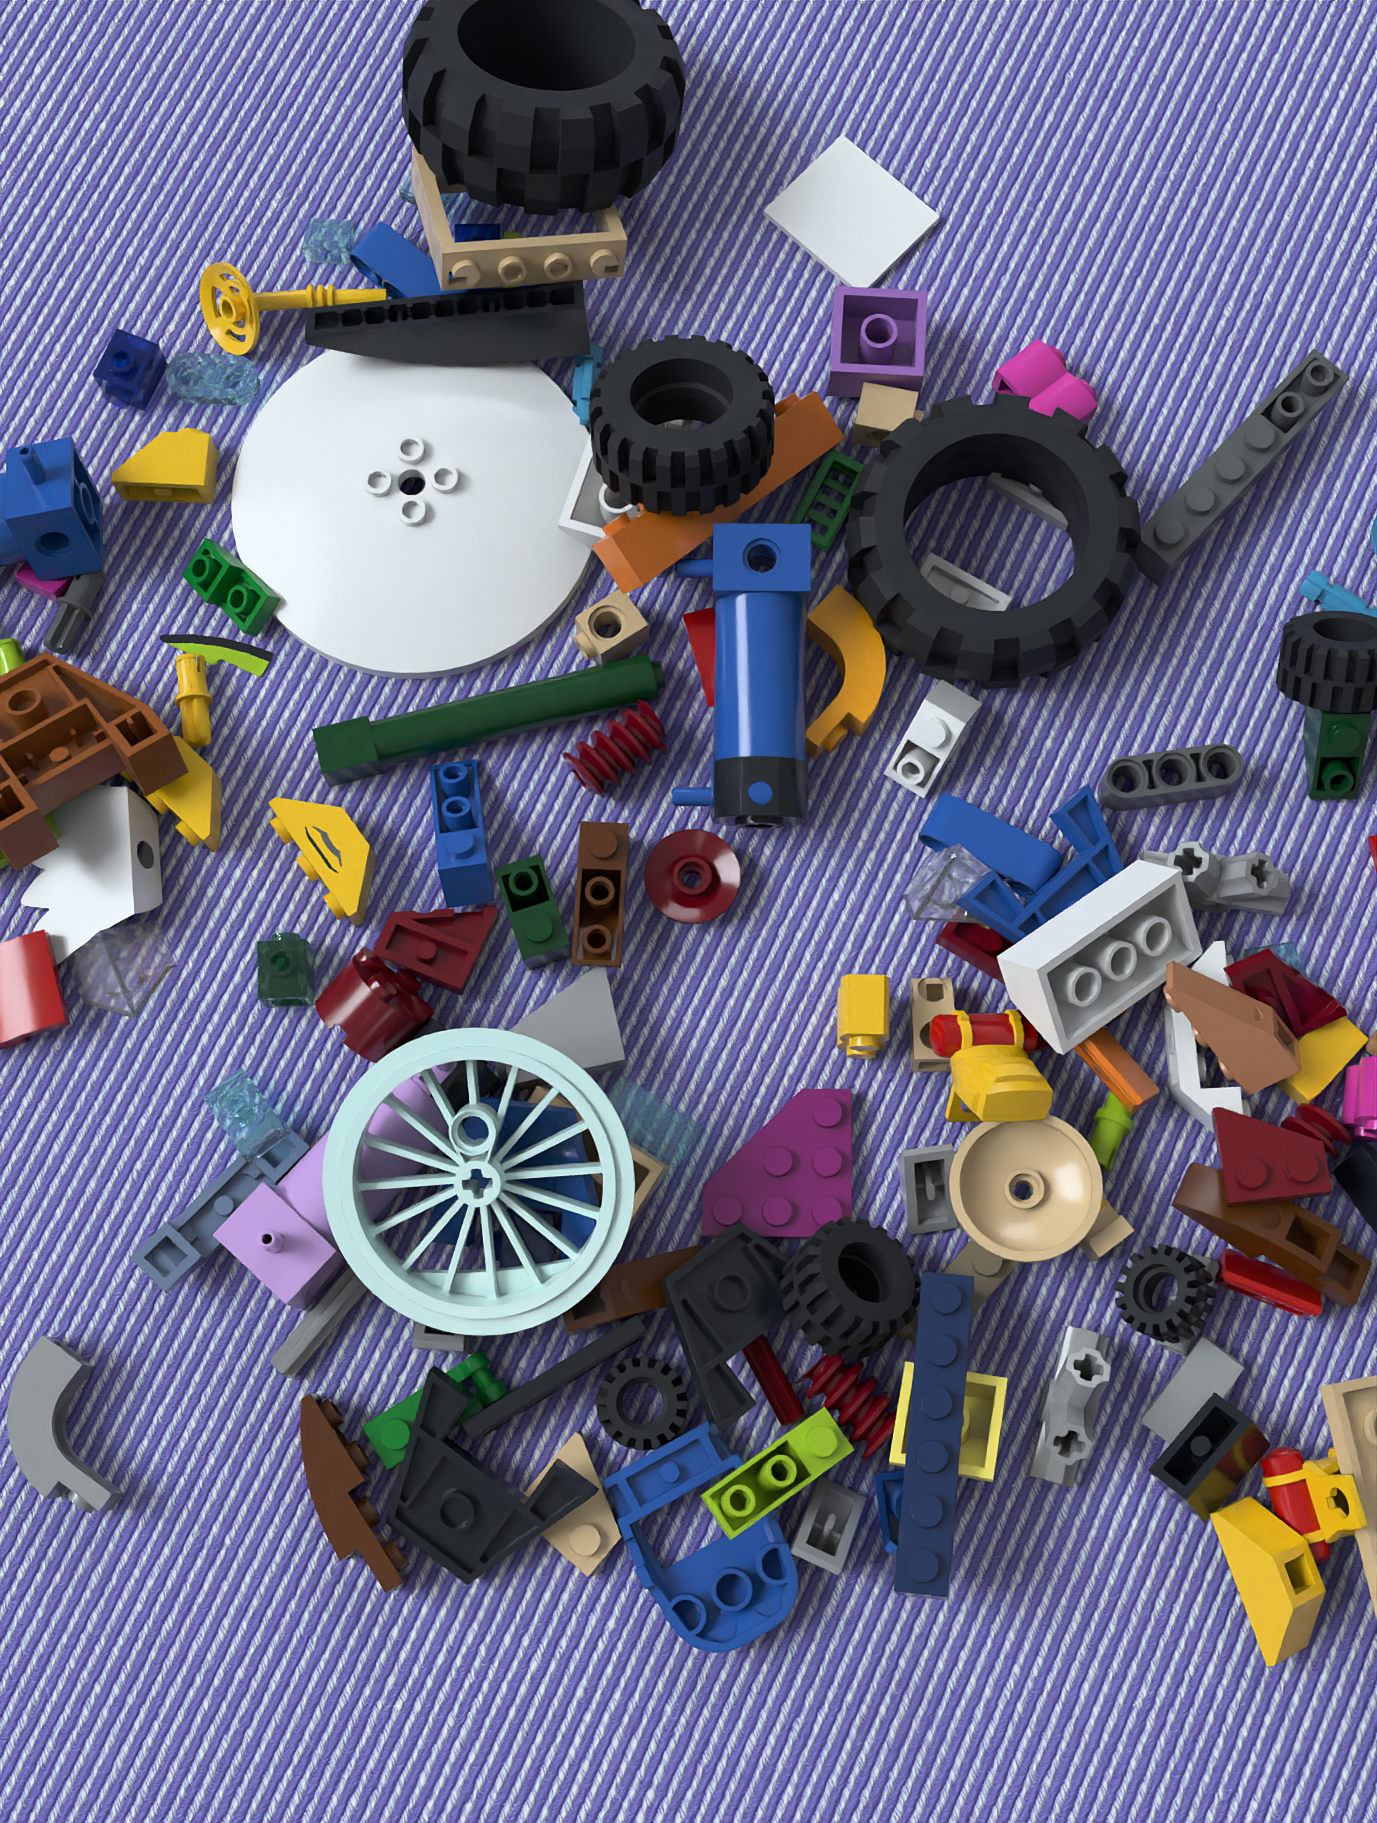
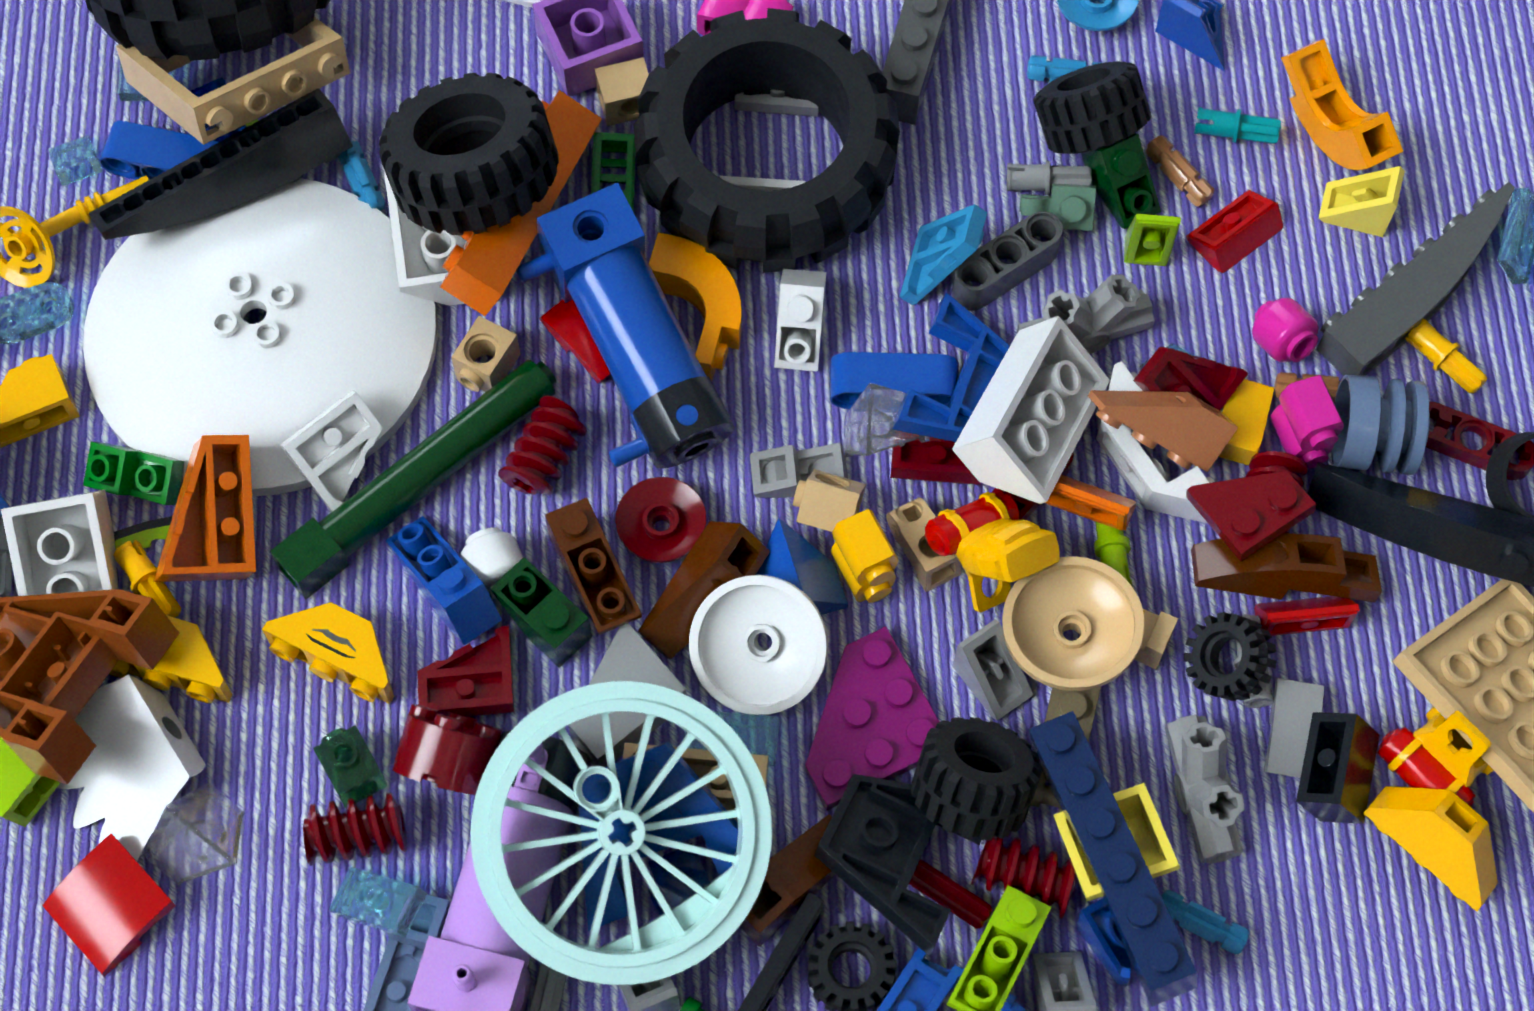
camera: 30 degrees left, 10 degrees down
none -> white slope [1,490,119,596]
none -> orange wedge [153,435,256,582]
none -> white wing [280,390,383,512]
none -> dark red piece [303,792,407,866]
none -> white head [460,527,523,599]
none -> reddish brown slope [637,521,770,659]
none -> white dish [689,575,828,715]
none -> light grey slope [749,442,848,498]
none -> blue slope [756,518,848,615]
none -> tan brick [793,469,866,532]
none -> dark azure wing [899,204,988,305]
none -> light grey axle [1007,161,1092,195]
none -> sand green plate [1019,183,1096,231]
none -> lime slope [1124,214,1181,266]
none -> dark azure axle [1161,890,1250,954]

